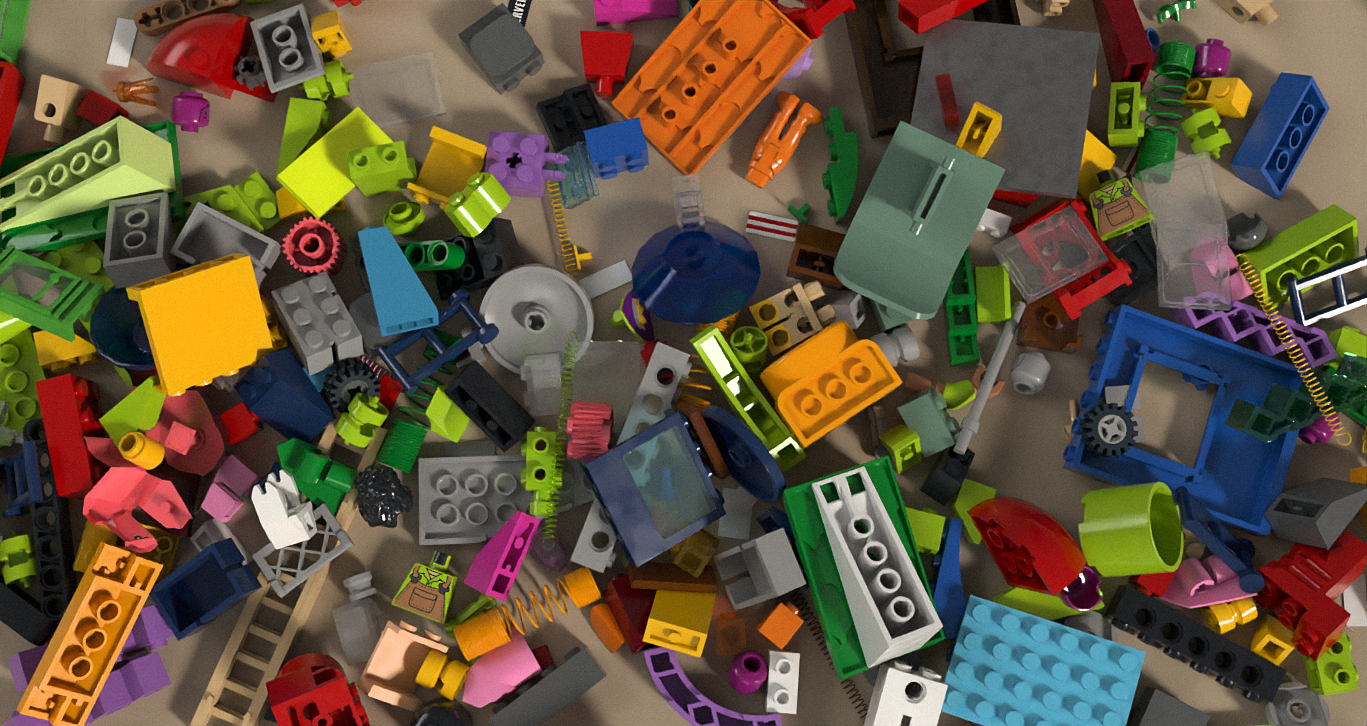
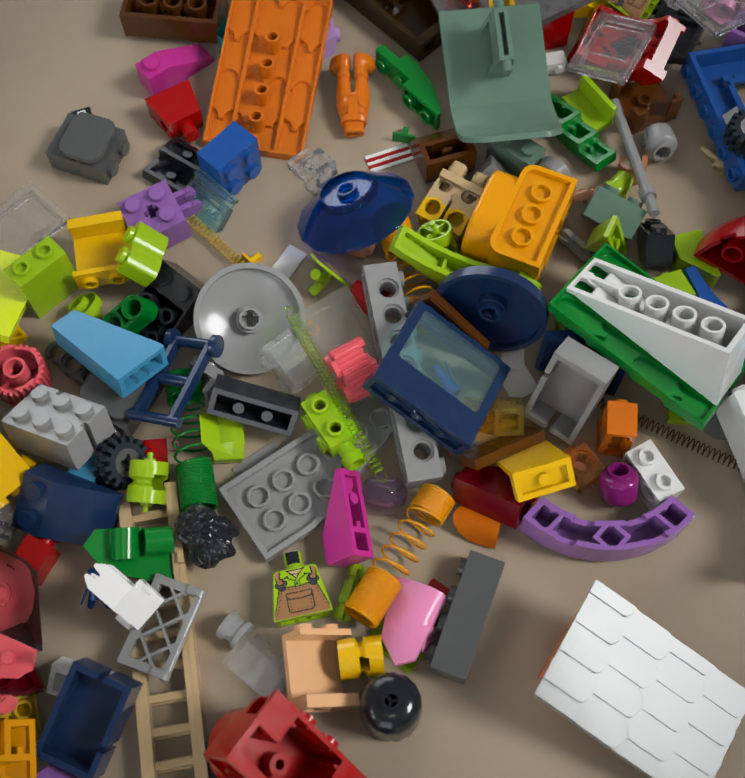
camera: 30 degrees left, 15 degrees down
bright pink piece [201,454,264,522] -> none

